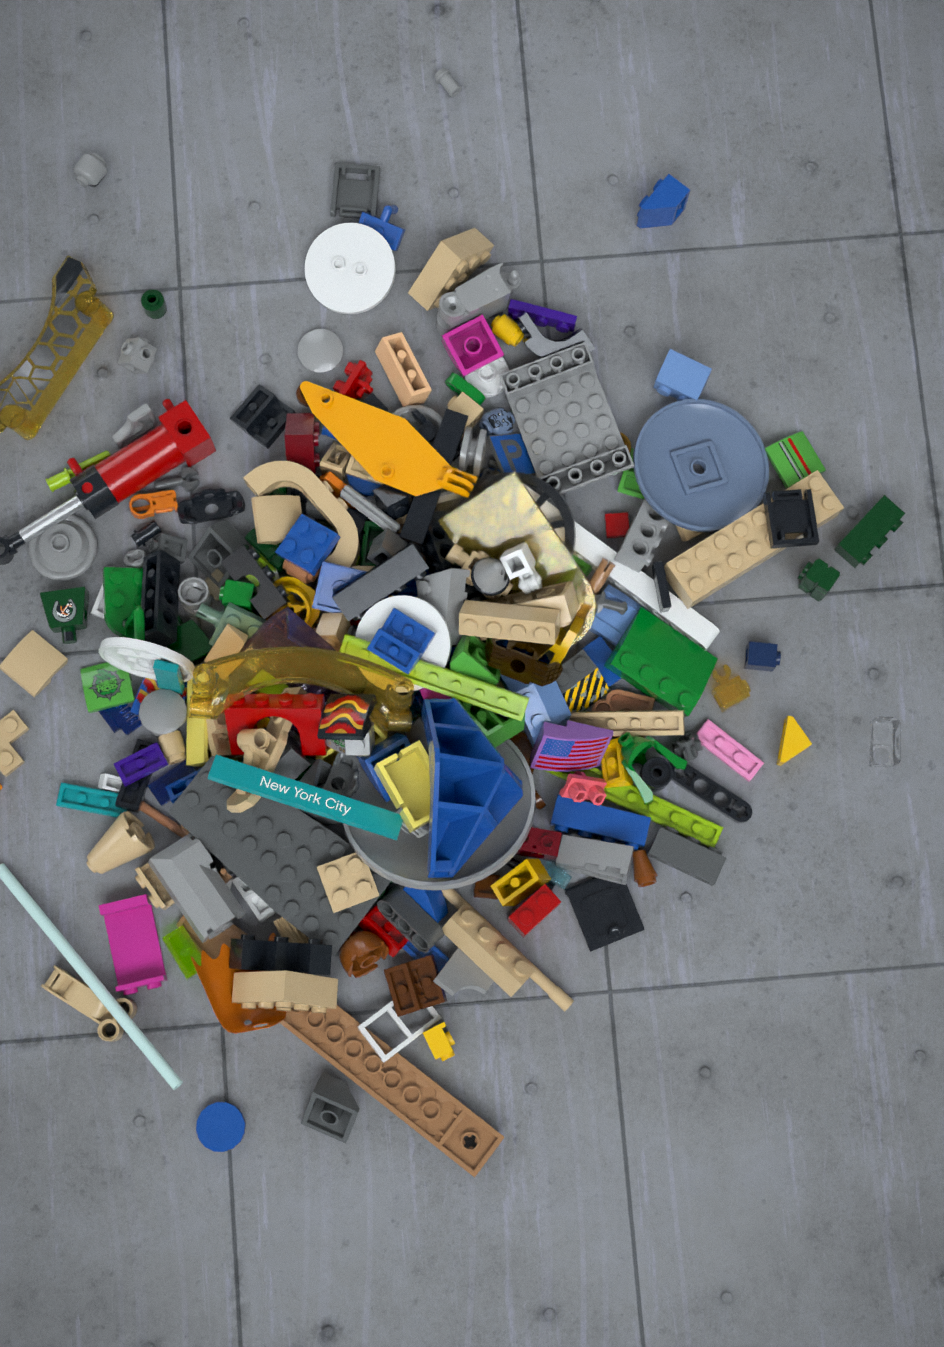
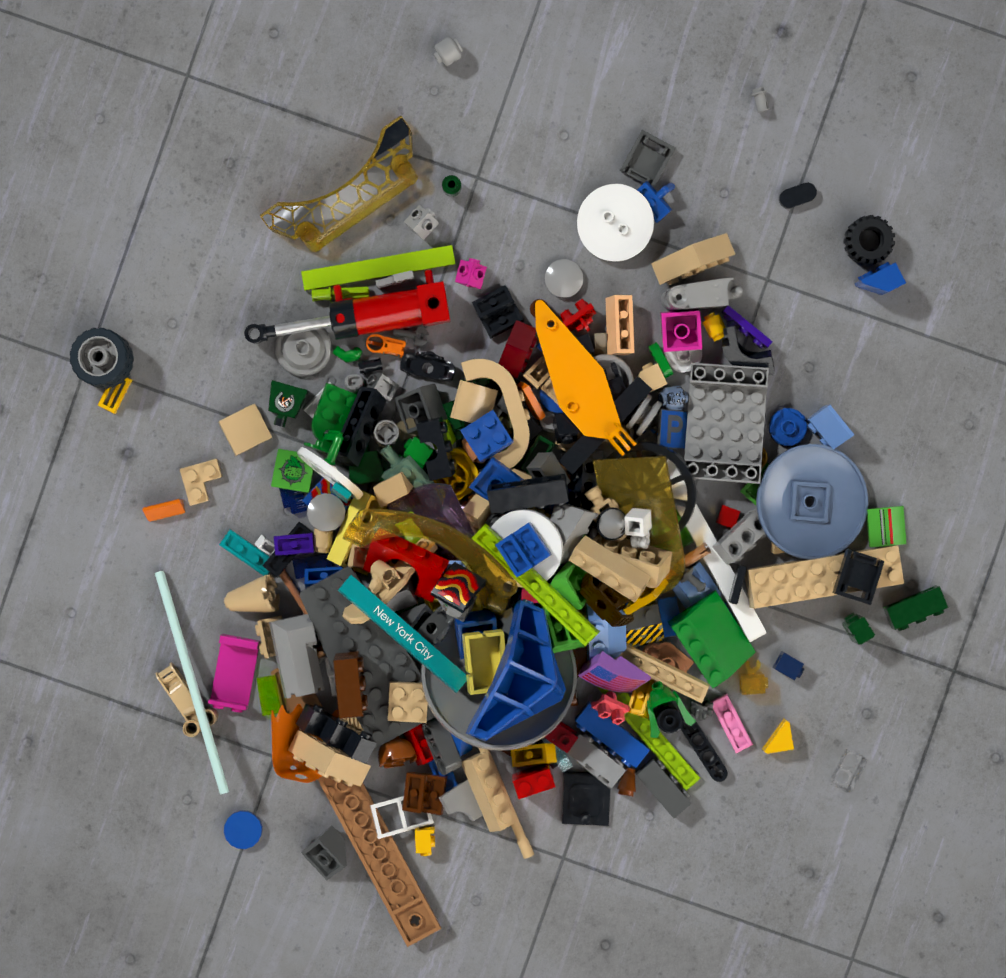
camera: 20 degrees right, 10 degrees up
light grey axle [340,485,400,534] -> none
none -> lime tile [301,245,456,291]
none -> green arm [332,346,362,363]
none -> reddish brown piece [333,651,368,719]
none -> dark pink brick [455,258,487,289]
none -> dark tan piece [594,333,607,356]
none -> blue tile [769,408,807,446]
none -> black tile [779,182,817,209]
none -> black tyre [843,215,895,265]

